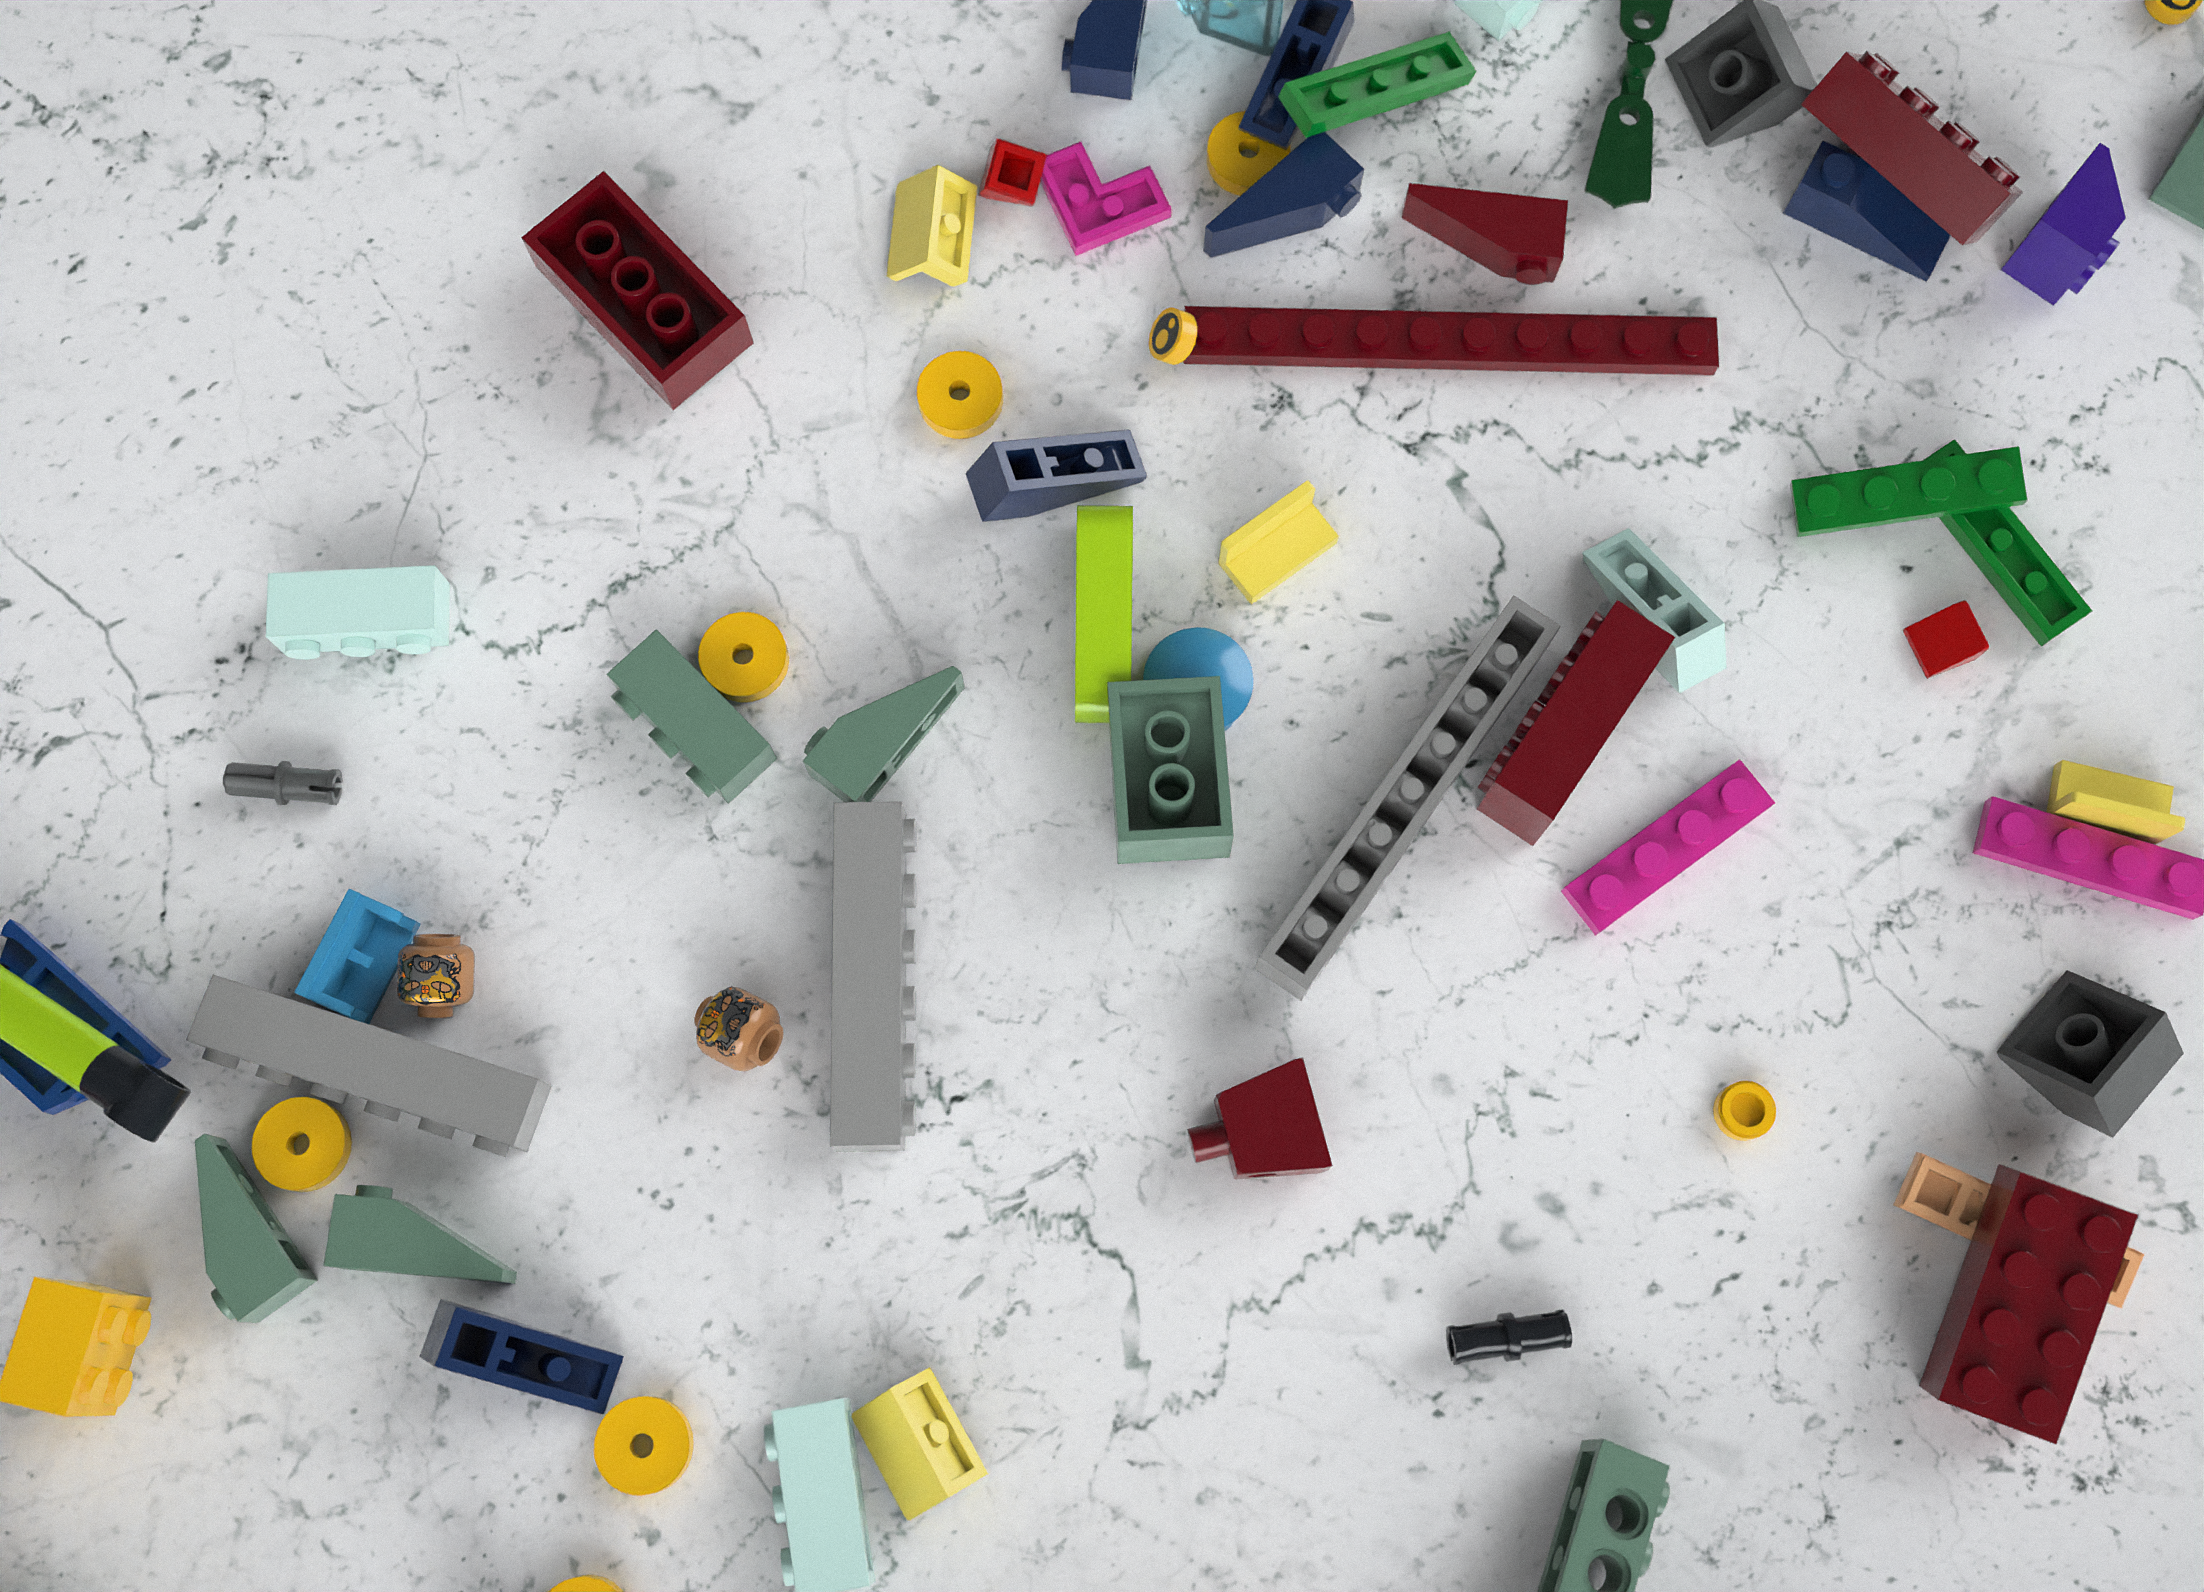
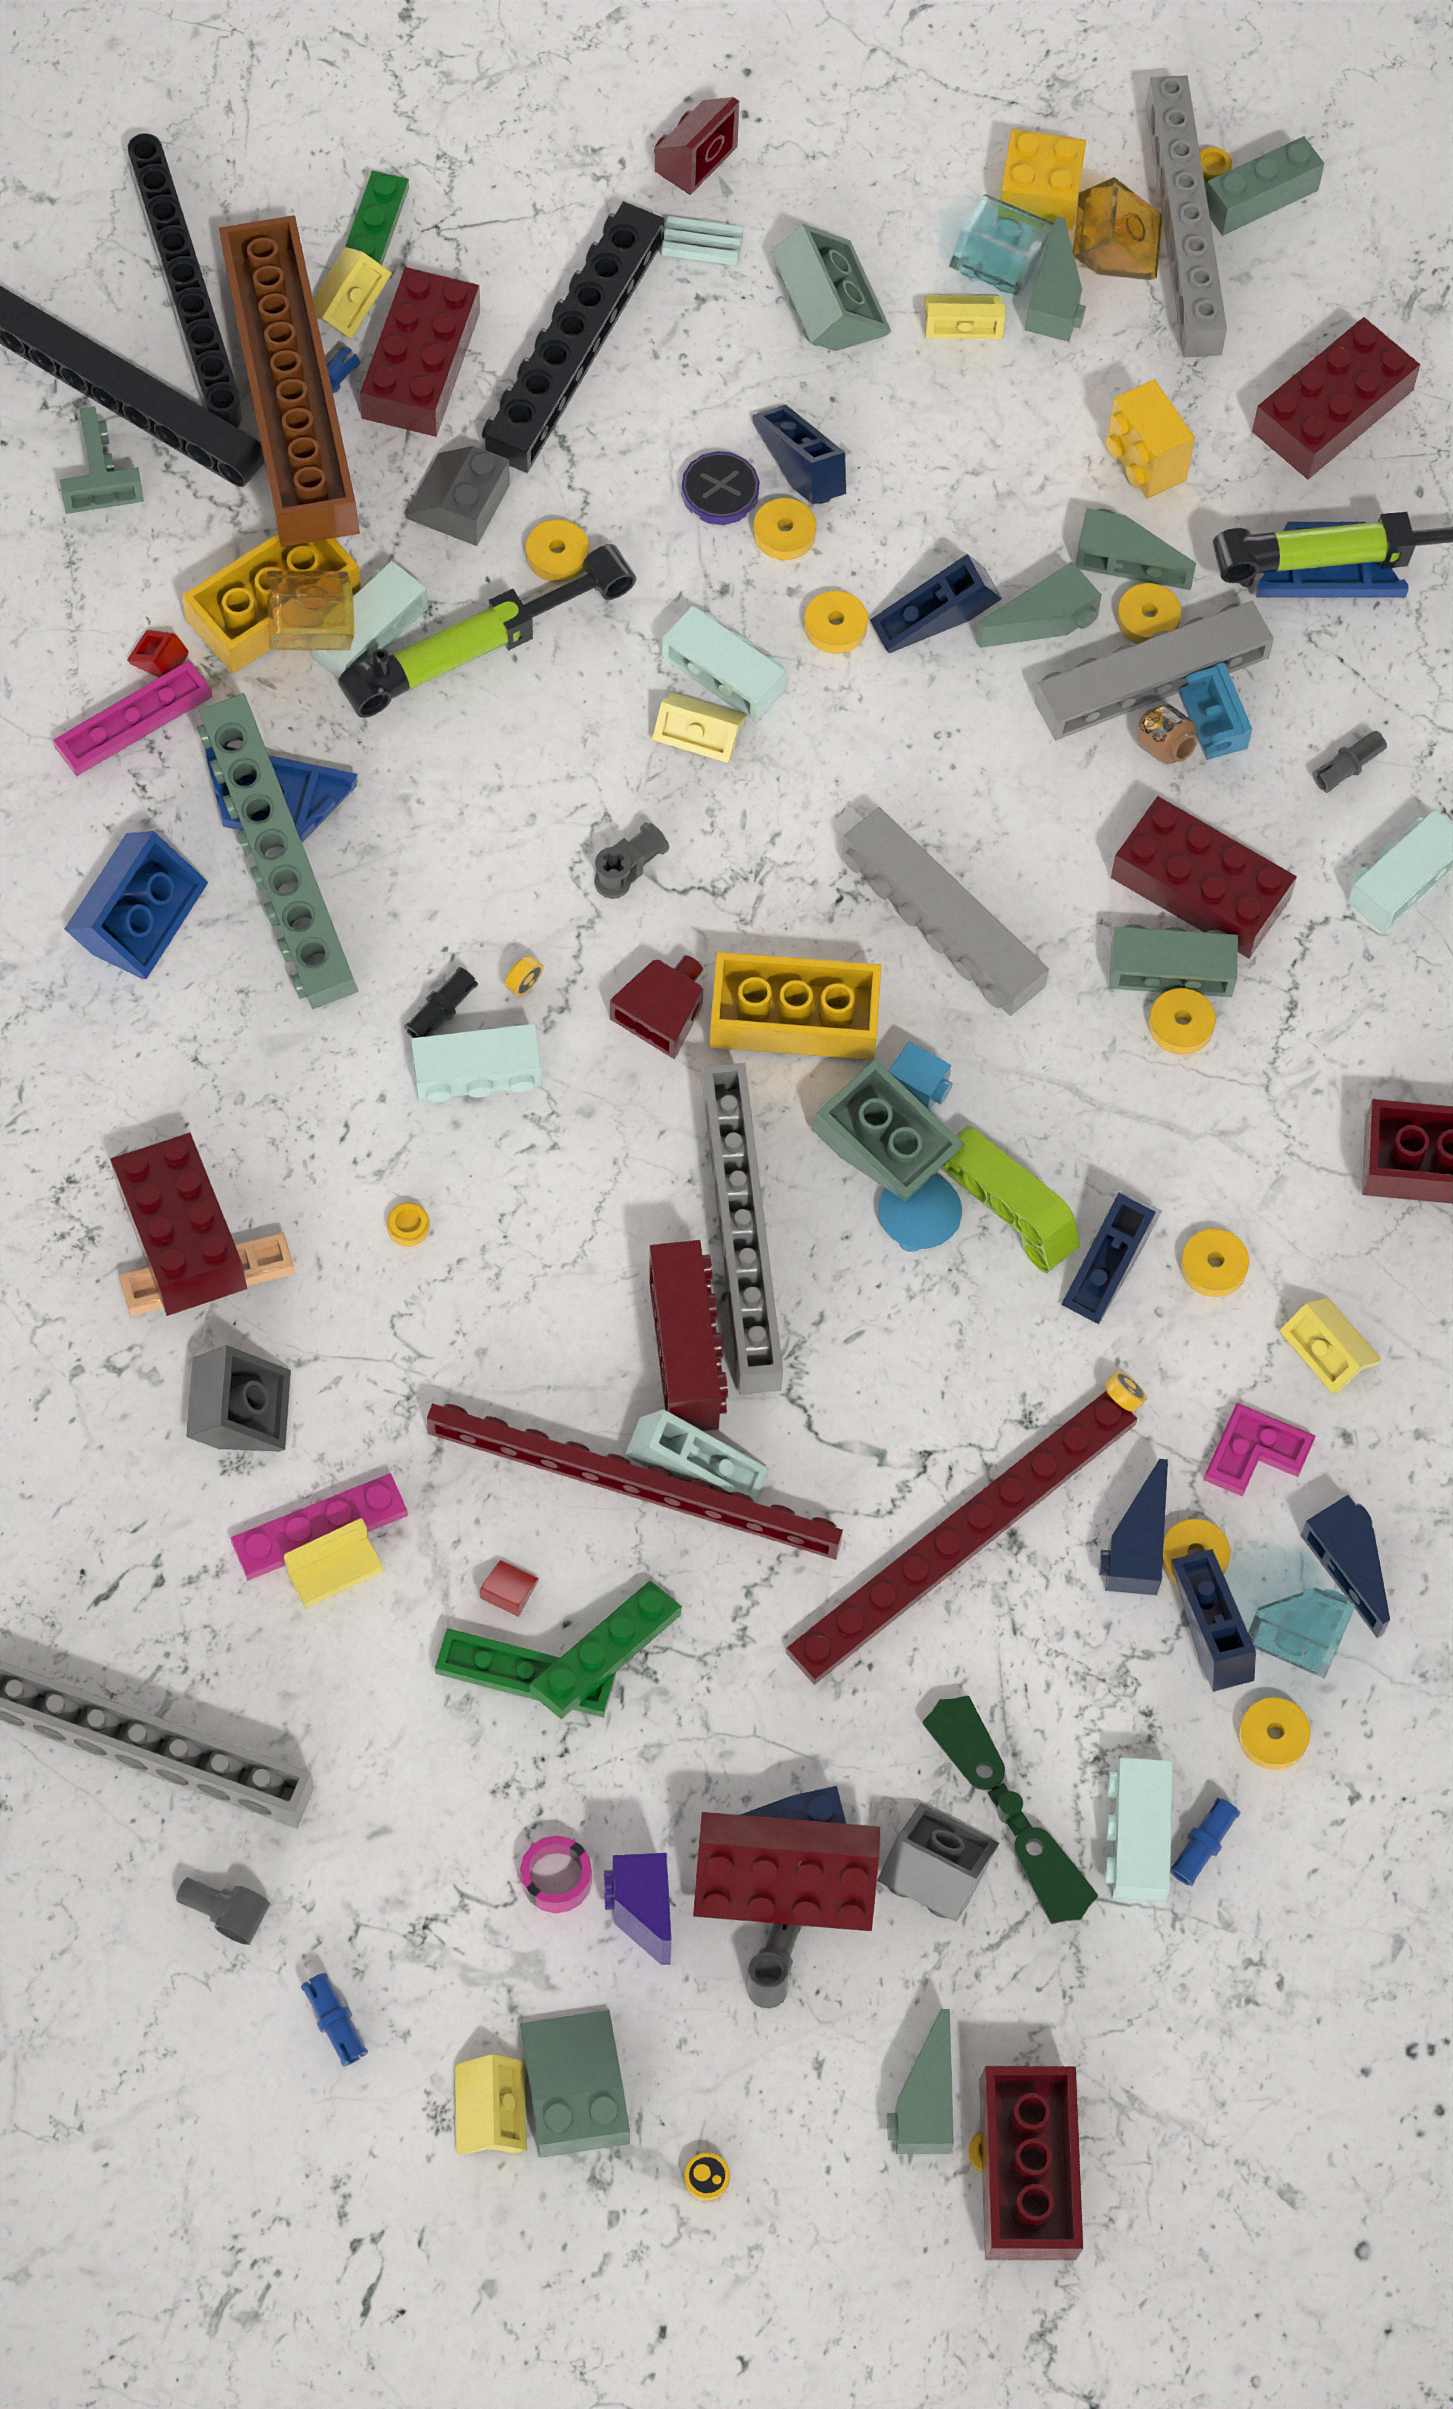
camera: 135 degrees right, 10 degrees down
head [694,986,783,1072] -> none
sand green slope [803,666,965,802] -> none
red slope [978,138,1047,207] -> none
light yellow panel [1218,480,1339,605] -> none
green plate [1278,31,1477,138] -> none
dark red slope [1401,183,1568,285] -> none
dark pink plate [1561,759,1775,936] -> none
none -> light aqua brick [411,1024,542,1103]
none -> dark red plate [427,1403,843,1560]
none -> yellow tile [505,955,544,997]
none -> dark pink piece [520,1836,592,1913]
none -> dark grey connector [594,822,669,899]
none -> yellow brick [709,952,882,1060]
none -> dark grey pin [748,1923,802,2009]
none -> dark azure brick [888,1041,953,1111]
none -> dark red brick [1111,796,1297,959]

